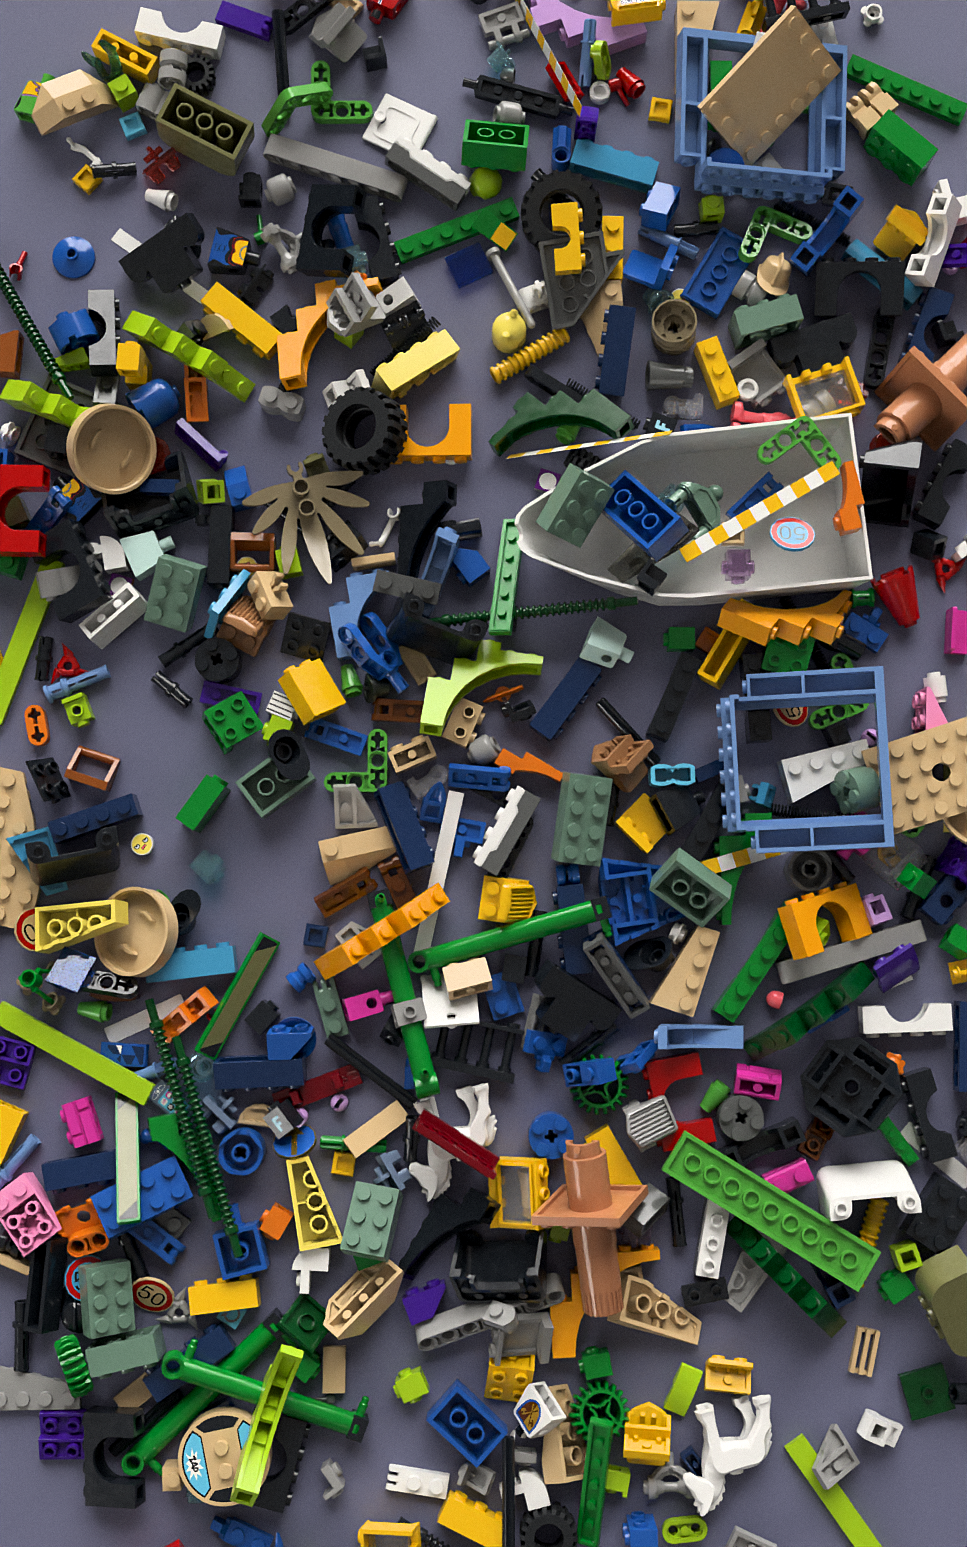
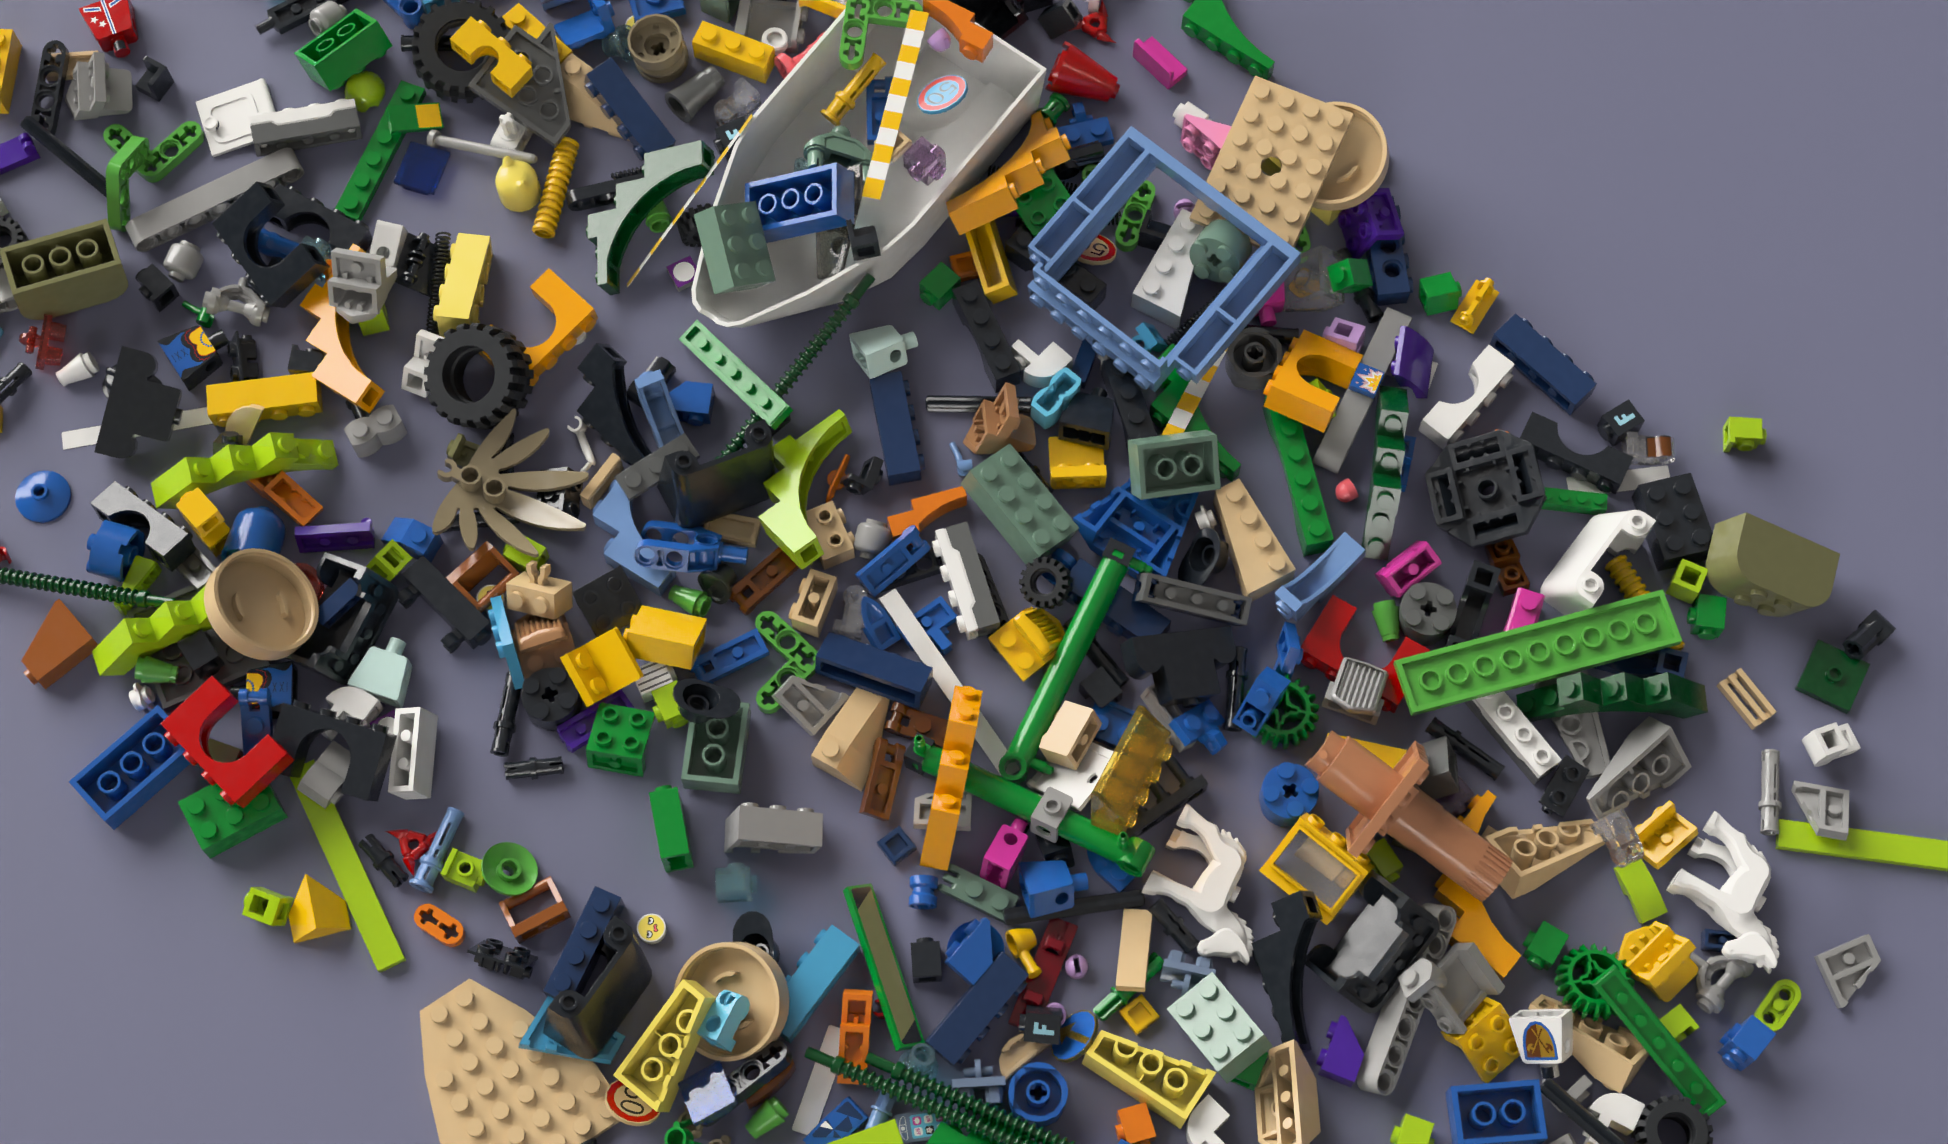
camera: 45 degrees left, 15 degrees down
sand green brick [144,554,207,633] -> none
dark red fence [412,1108,500,1180] -> none
none -> bright green cone [134,655,179,683]
none -> bright green dish [481,842,538,896]
none -> yellow bracket [560,627,644,707]
none -> medium azure leg [697,990,750,1052]
none -> light grey wedge [724,802,823,854]
none -> yellow pin [820,53,886,126]
none -> lavender hinge [927,28,951,52]
none -> medium blue hand [949,442,973,476]
none -> yellow bar [1005,928,1042,979]
none -> white brick [1011,339,1073,388]
none -> blue torso [1018,860,1089,918]
none -> black tyre [1019,557,1073,609]
none -> clear yellow slope [1091,705,1173,835]
none -> tile [1349,362,1385,399]
none -> light grey wedge [1586,716,1692,820]
none -> clear leg [1590,808,1644,868]
none -> light grey pin [1758,749,1782,836]

